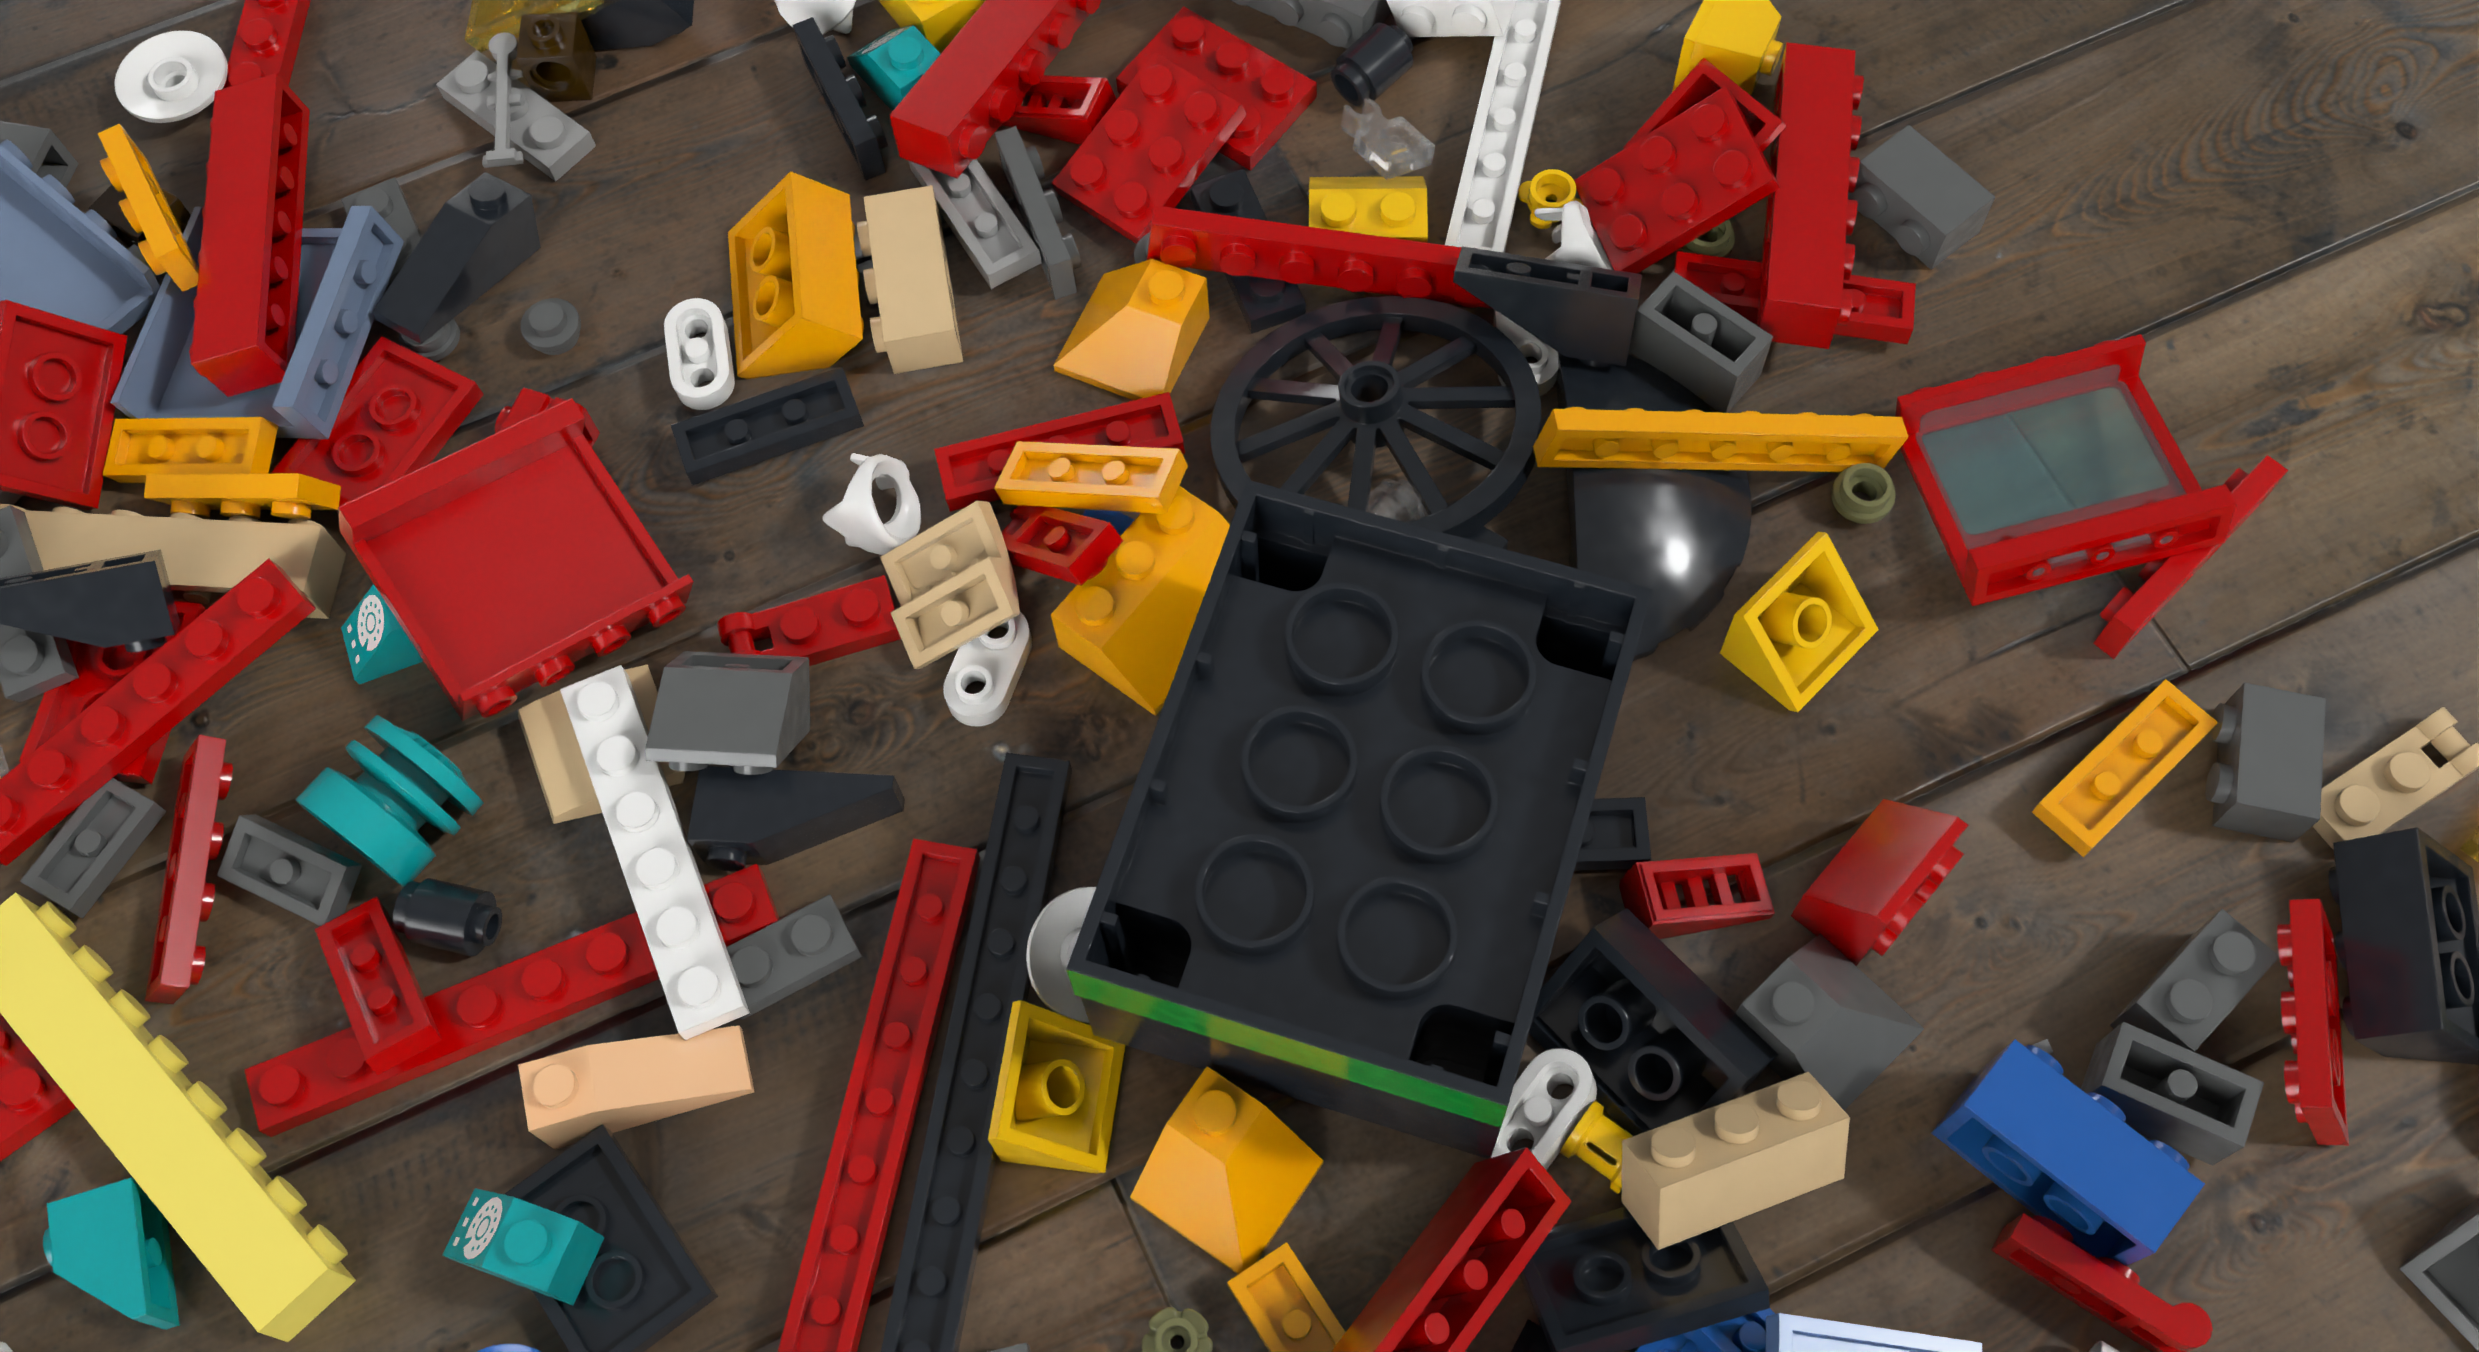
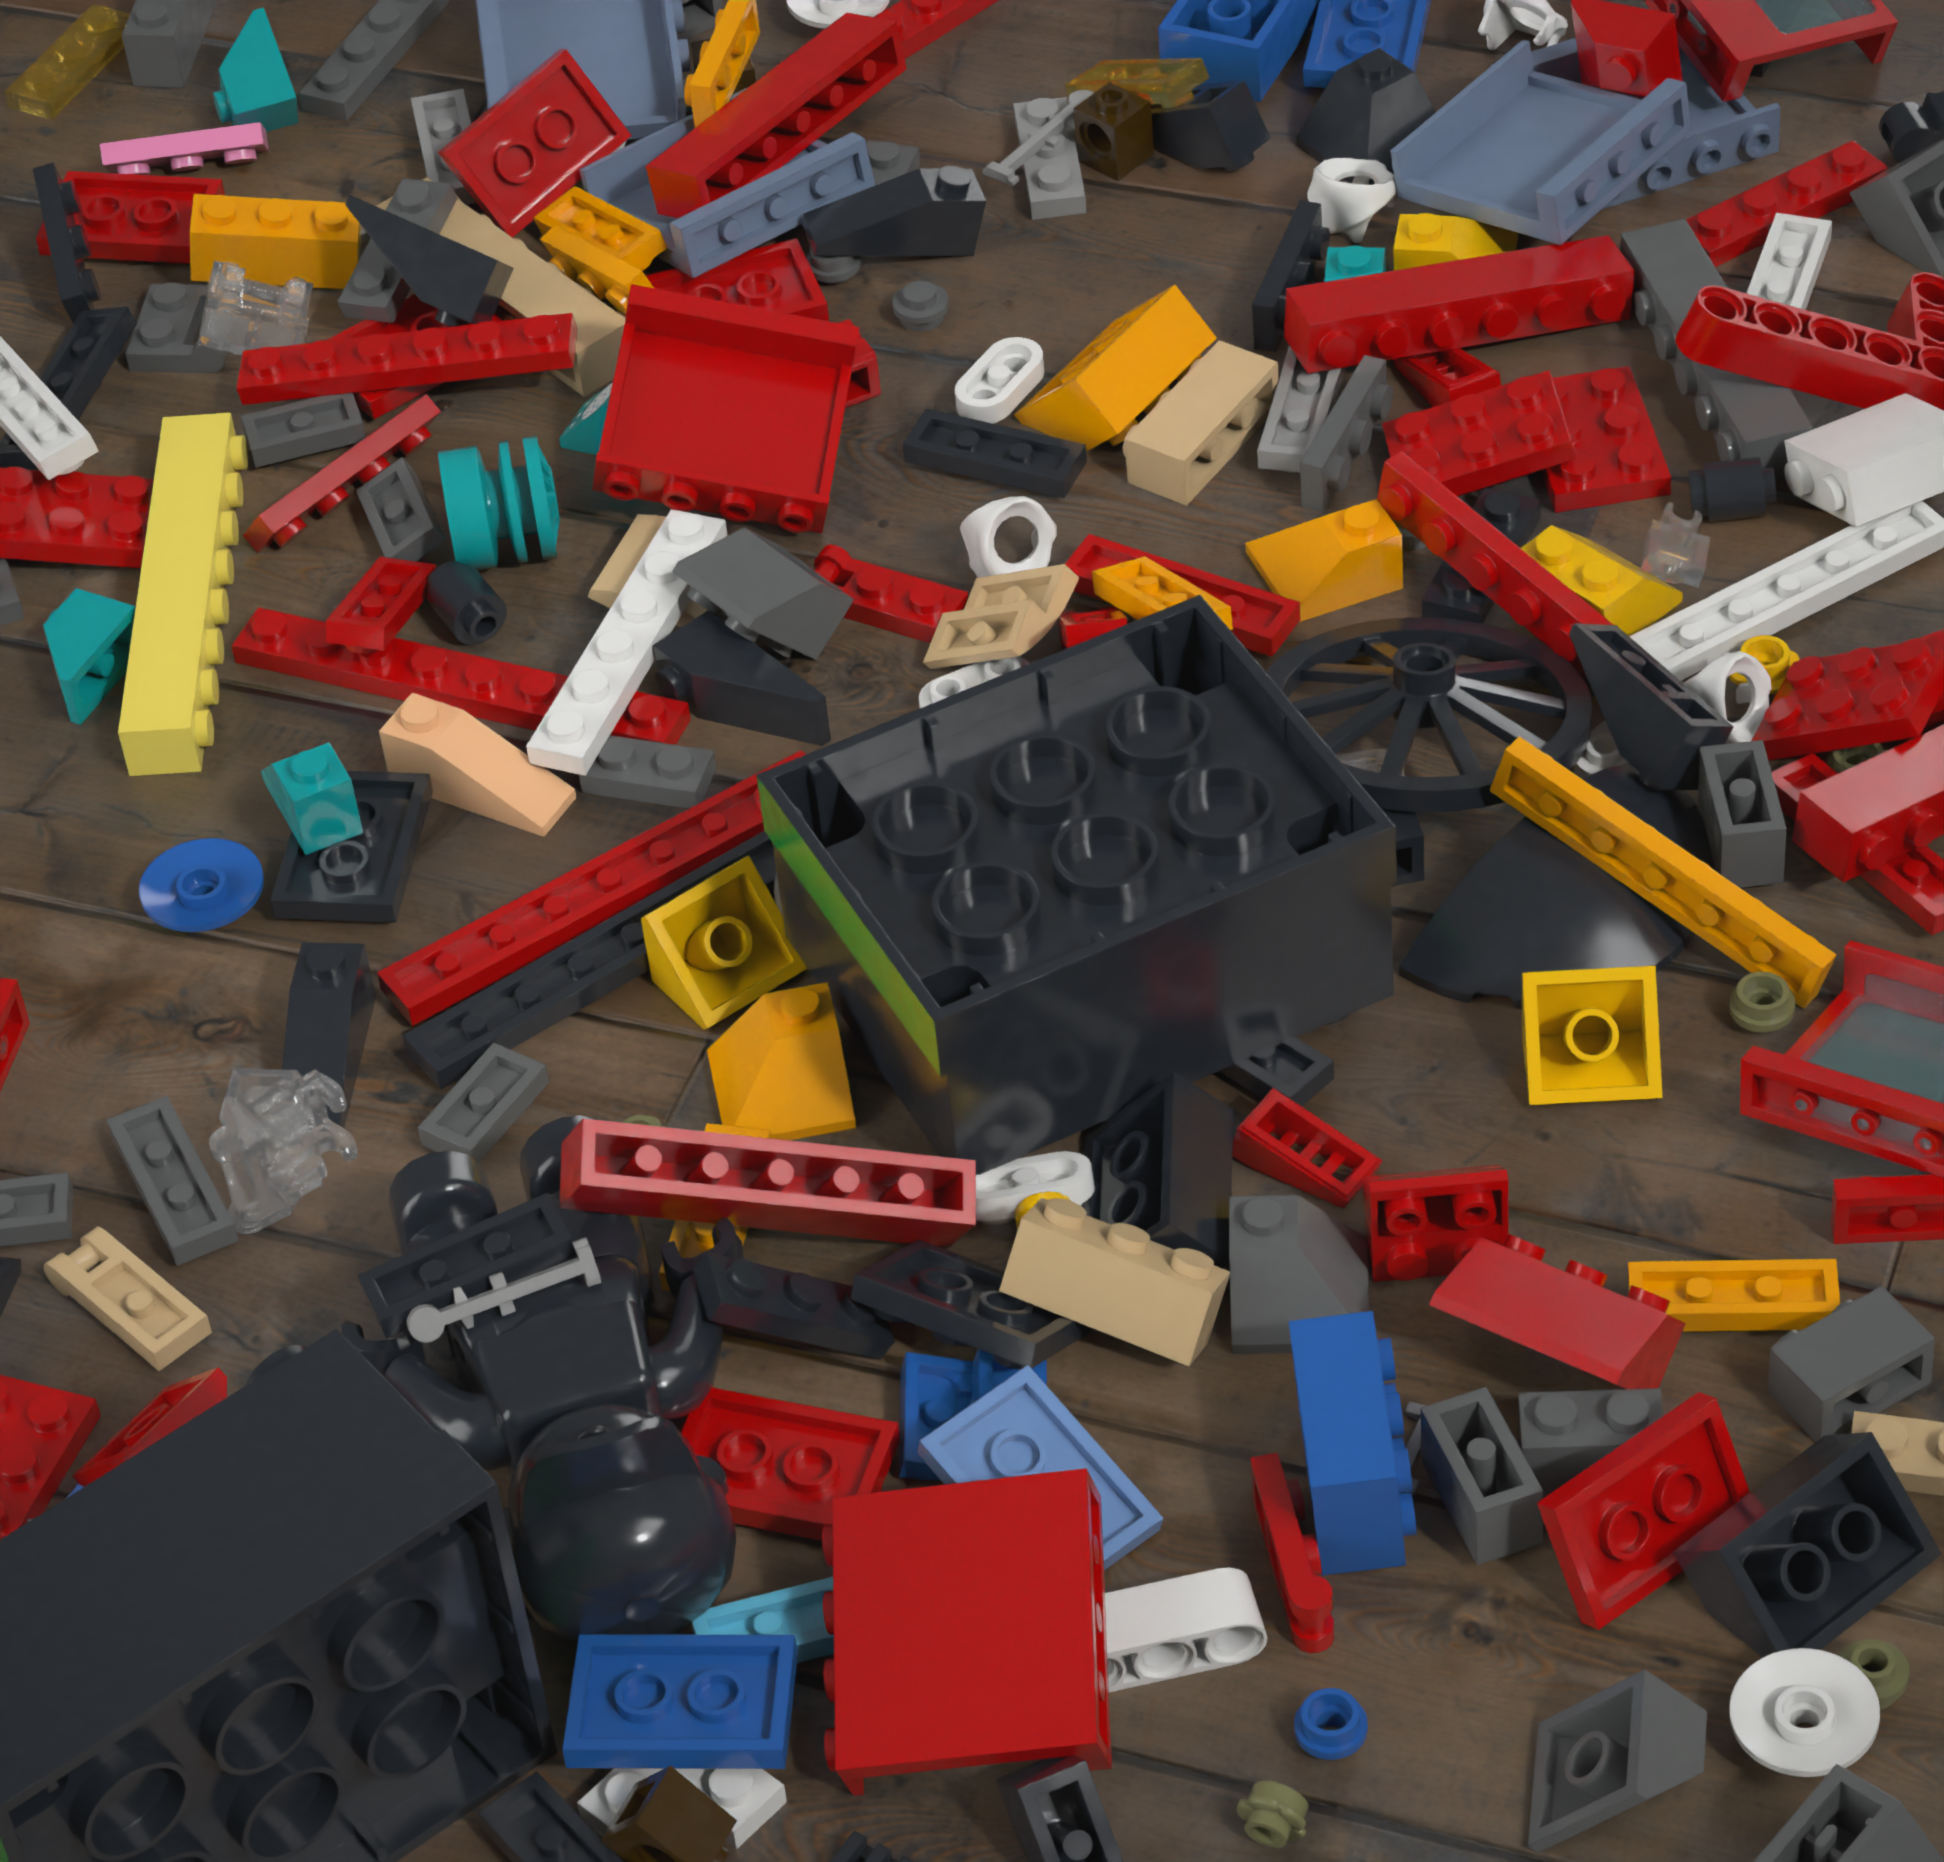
camera: 45 degrees right, 20 degrees down
none -> red slope [1429,1234,1686,1389]

